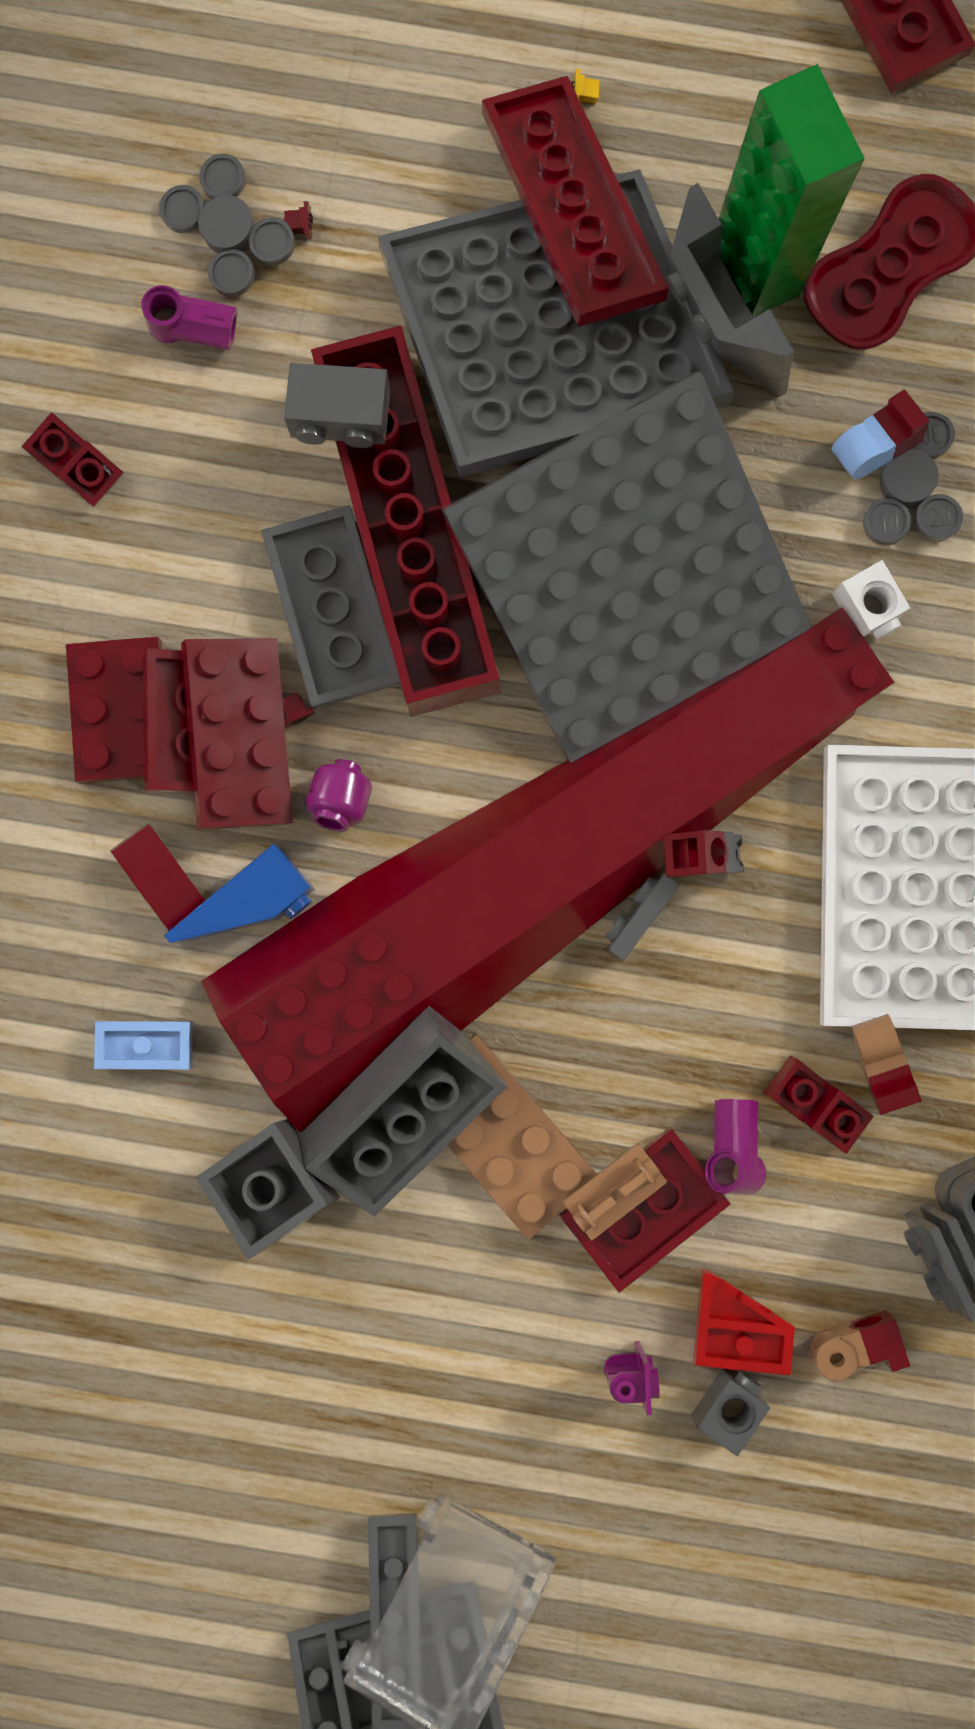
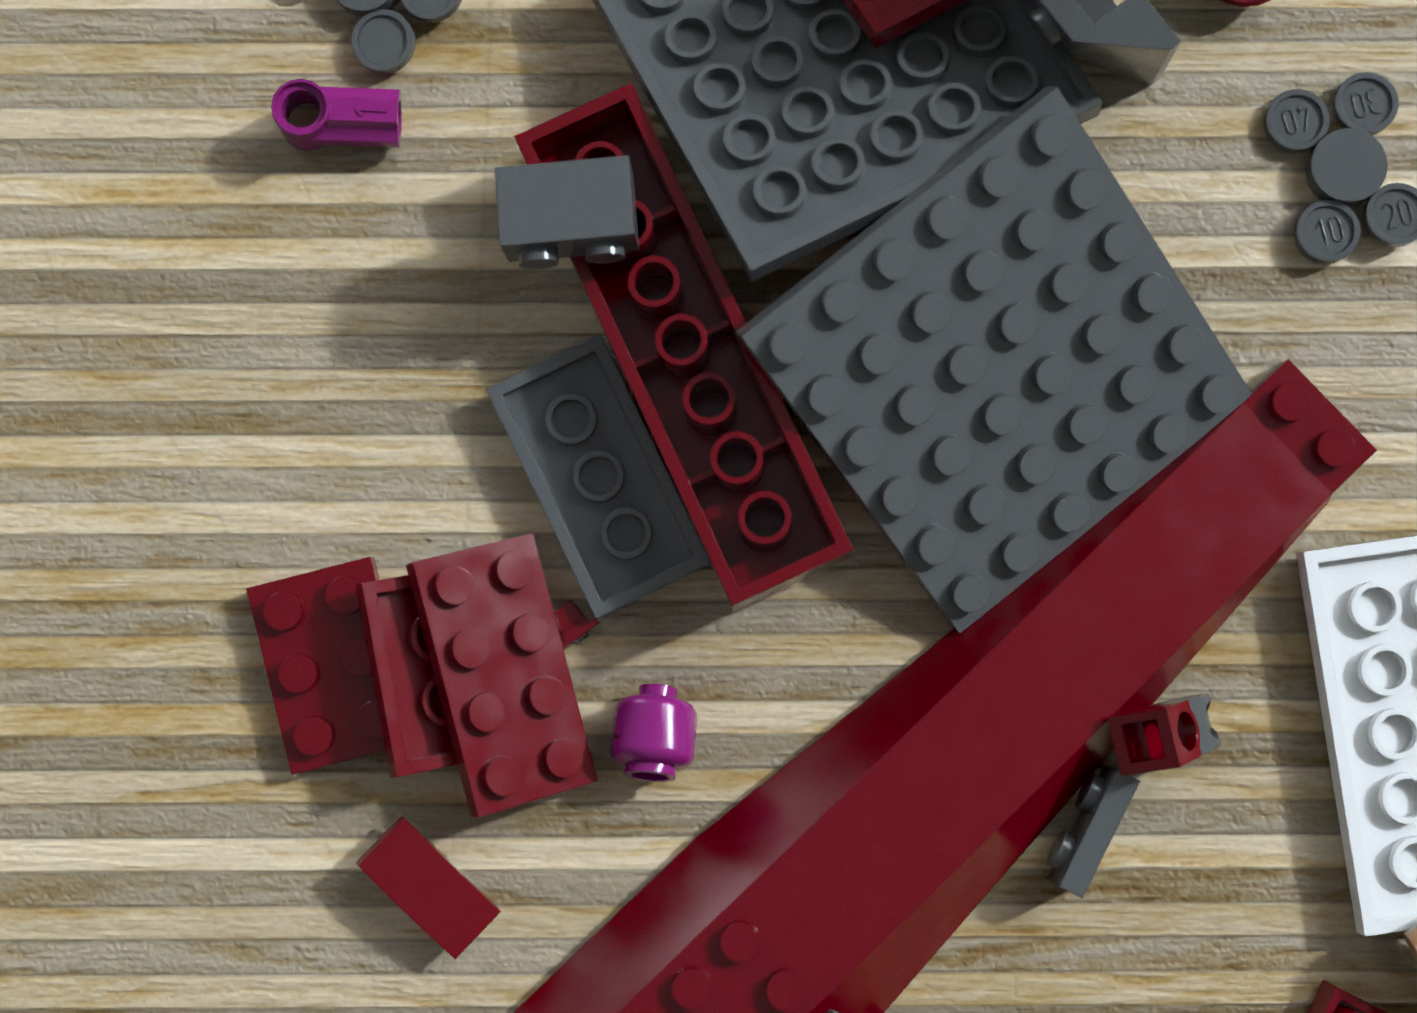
camera: 10 degrees left, 0 degrees up
dark red slope [22,412,124,508] -> none
blue slope [164,844,315,944] -> none
leg [831,389,929,480] -> none
white brick [832,560,910,640] -> none

